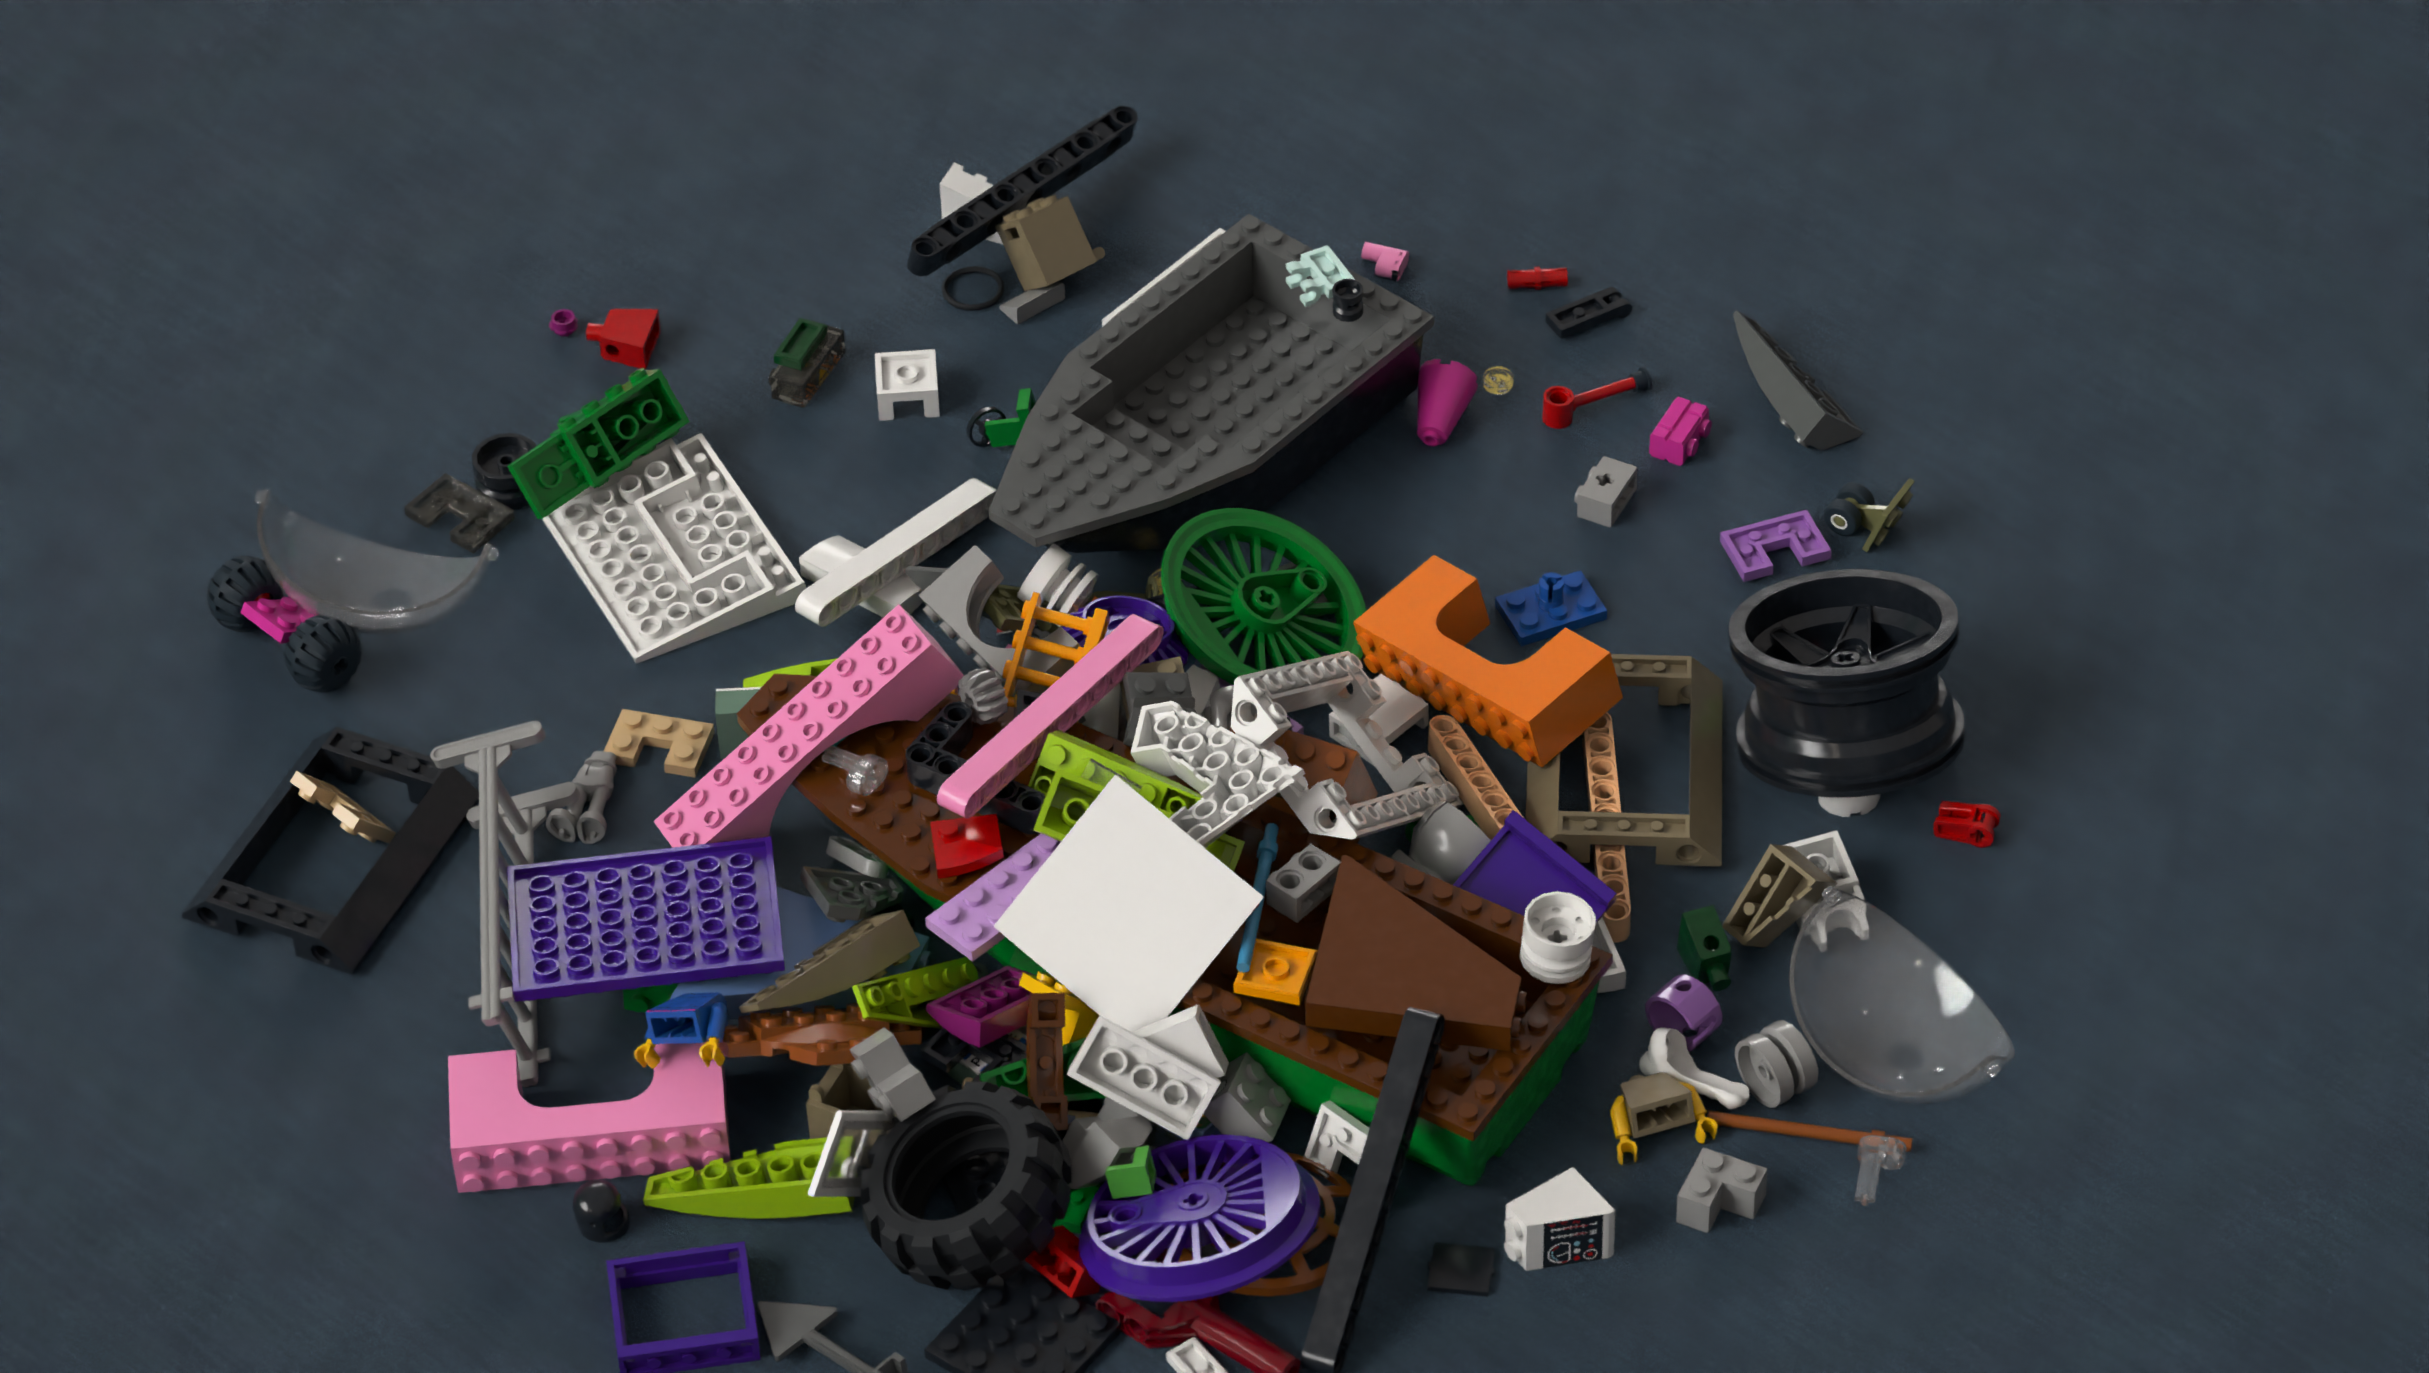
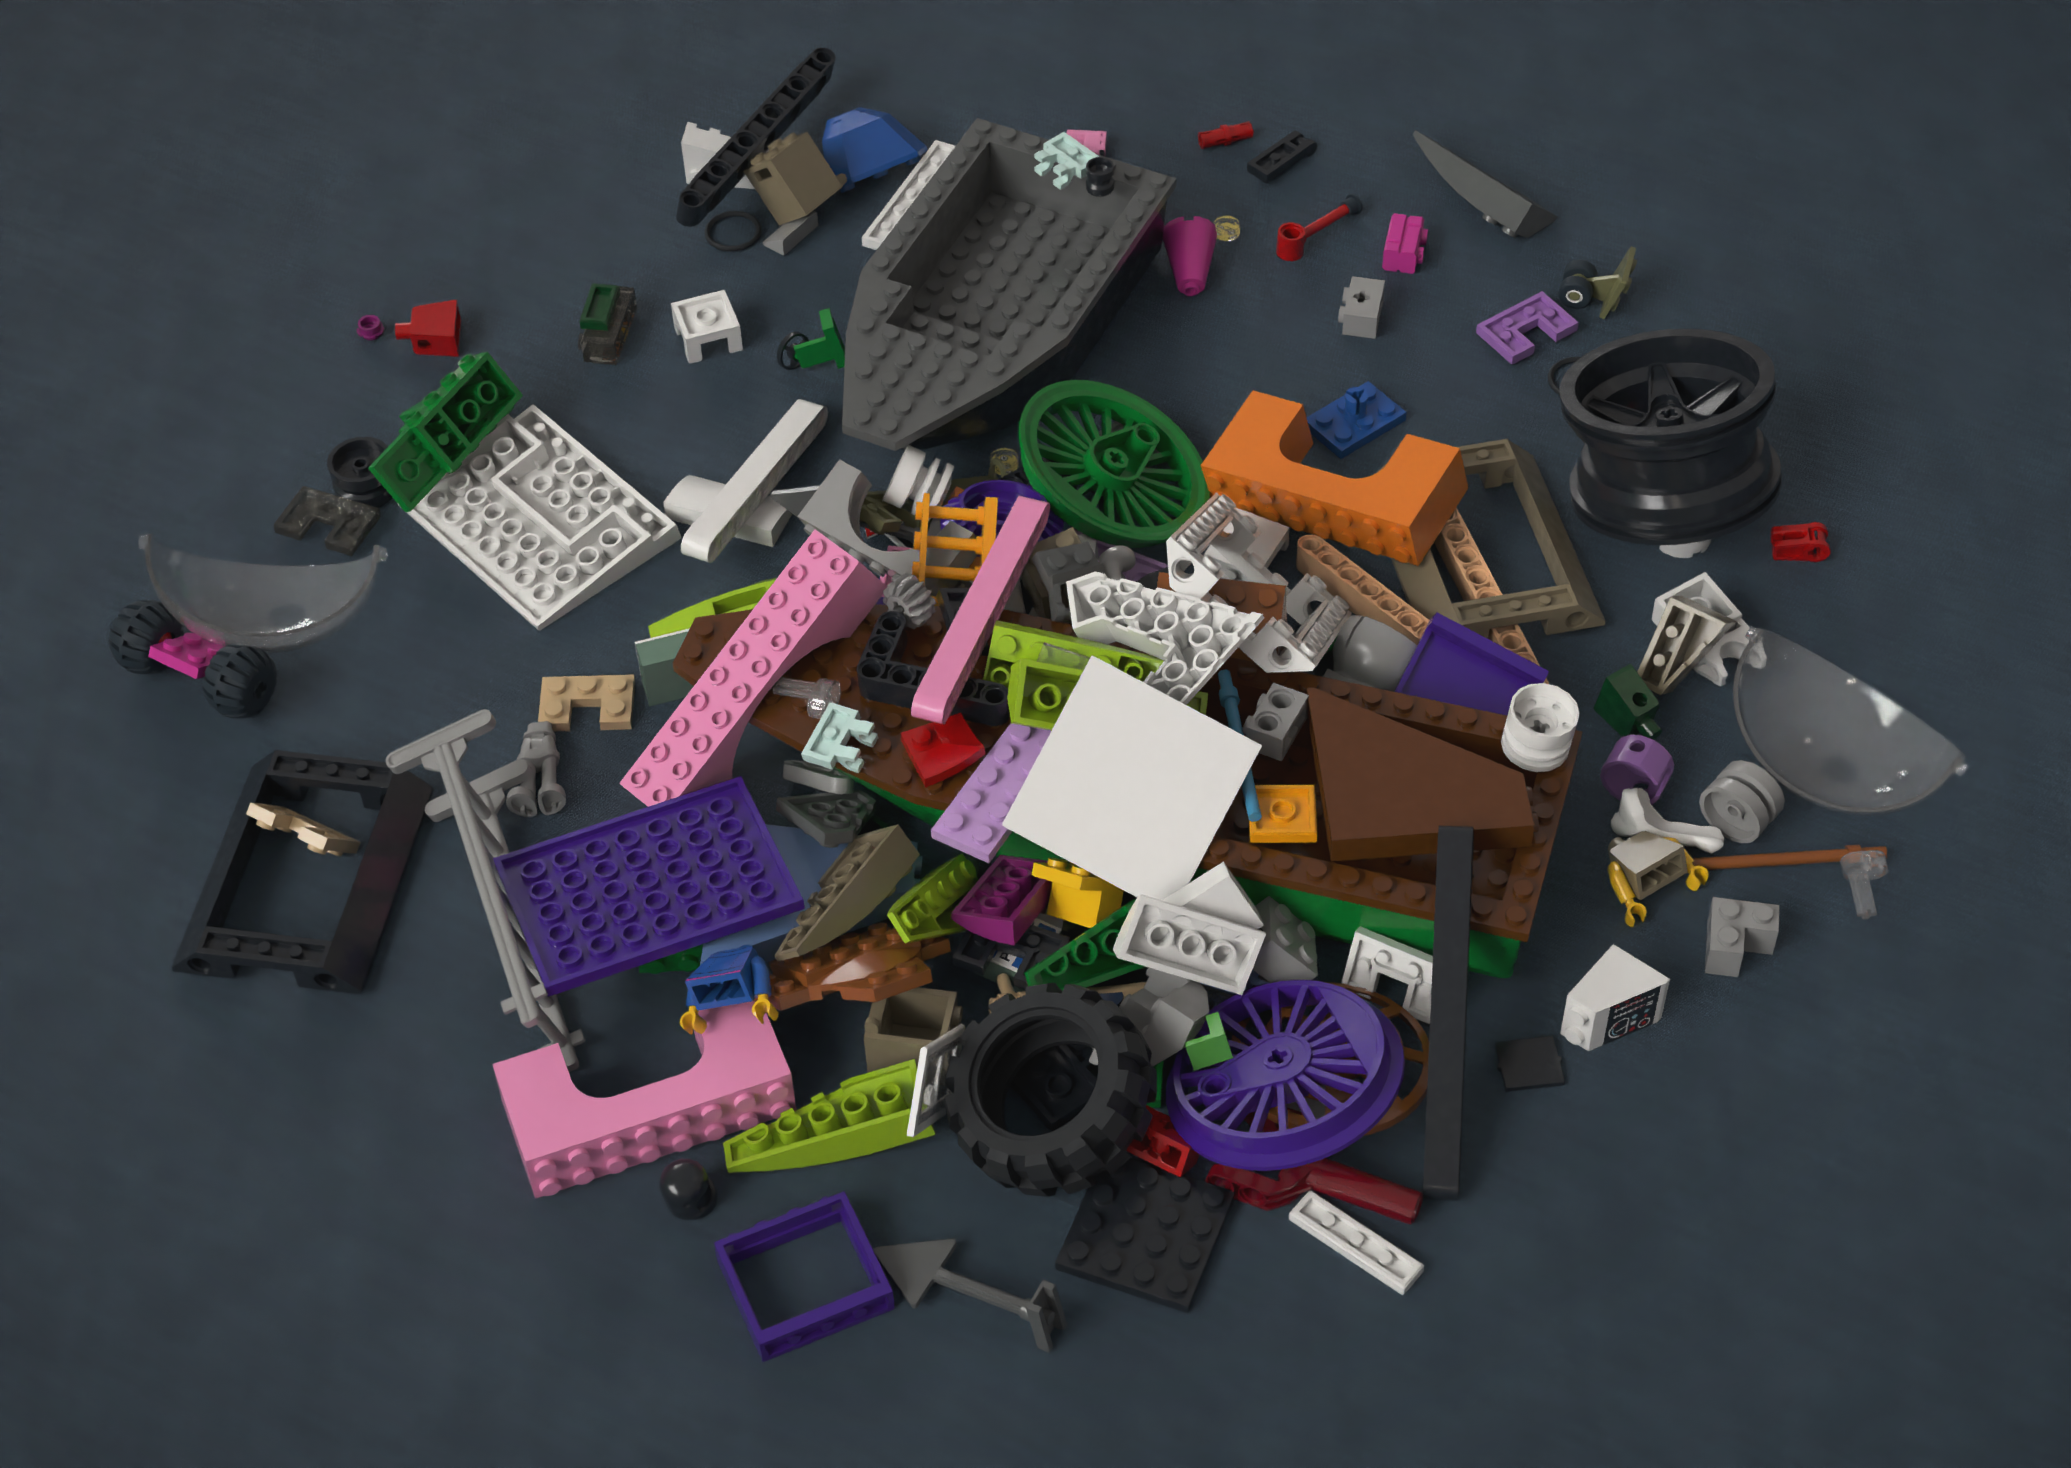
camera: 15 degrees left, 5 degrees up
light grey brick [849,1028,936,1121] -> none
reddish brown slope [1026,993,1068,1131] -> none
none -> light aqua plate [801,702,878,773]
none -> blue brick [822,107,928,193]

